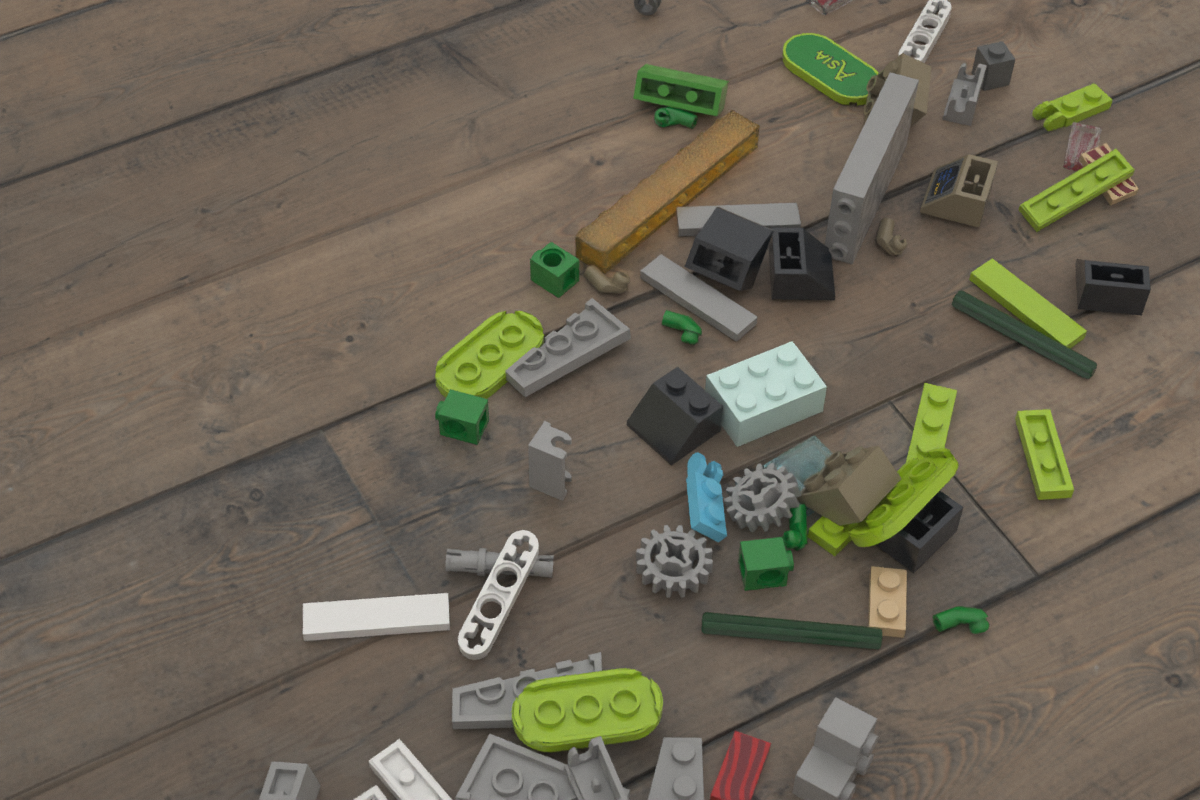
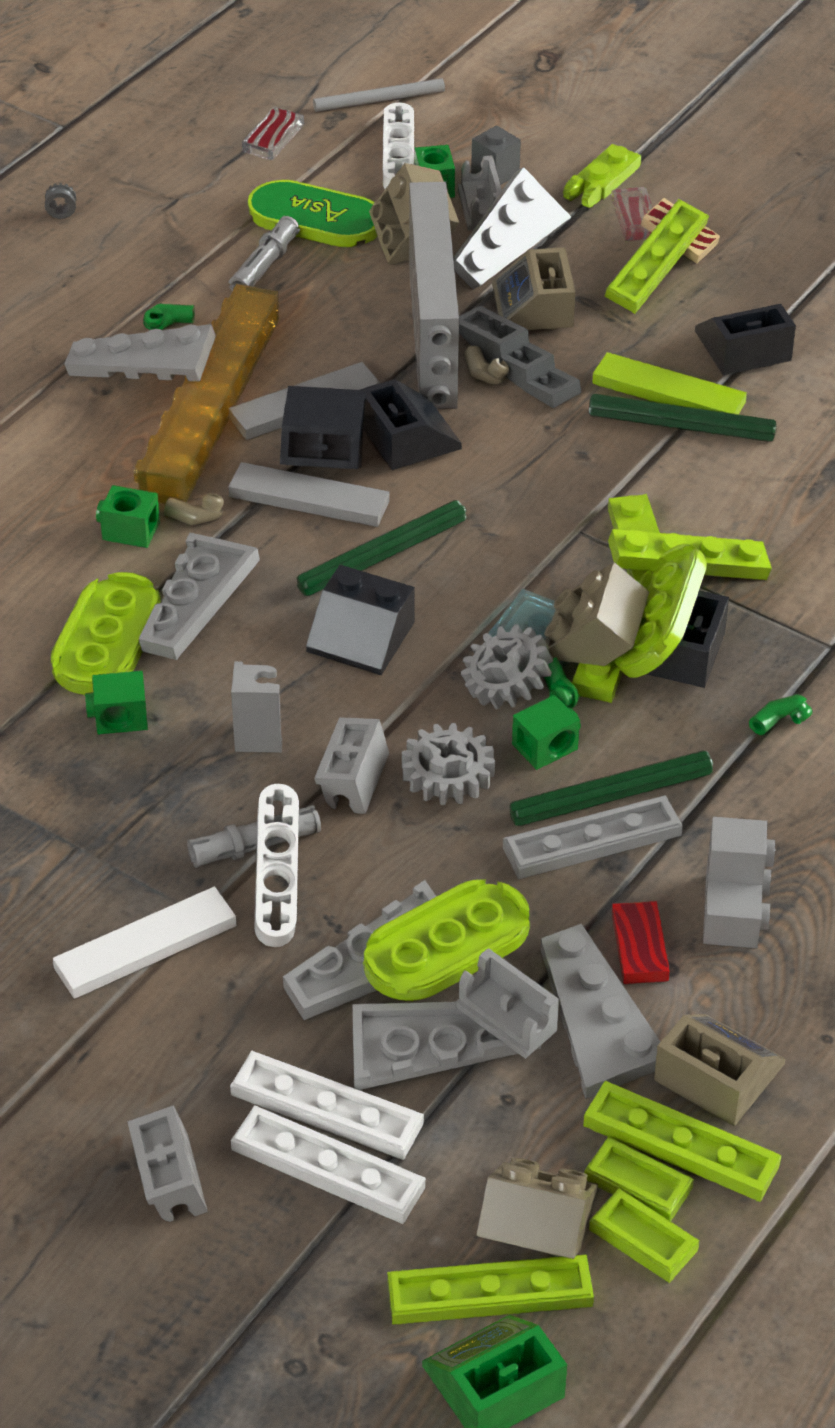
camera: 25 degrees left, 5 degrees down
bright green brick [633,64,729,117] -> none
green arm [662,310,702,345] -> none
medium azure hinge [686,452,727,542] -> none
light aqua brick [705,341,827,447] -> none
tan plate [868,566,907,638] -> none
lime plate [1015,409,1074,500] -> none
none -> light grey wing [64,324,216,382]
none -> light grey pin [229,216,300,296]
none -> dark green axle [297,500,466,596]
none -> light grey hinge [314,717,389,814]
none -> green brick [414,145,455,198]
none -> wing [453,167,571,289]
none -> dark grey slope [459,306,581,408]
none -> light grey tile [503,795,683,880]
none -> lime plate [608,529,772,580]

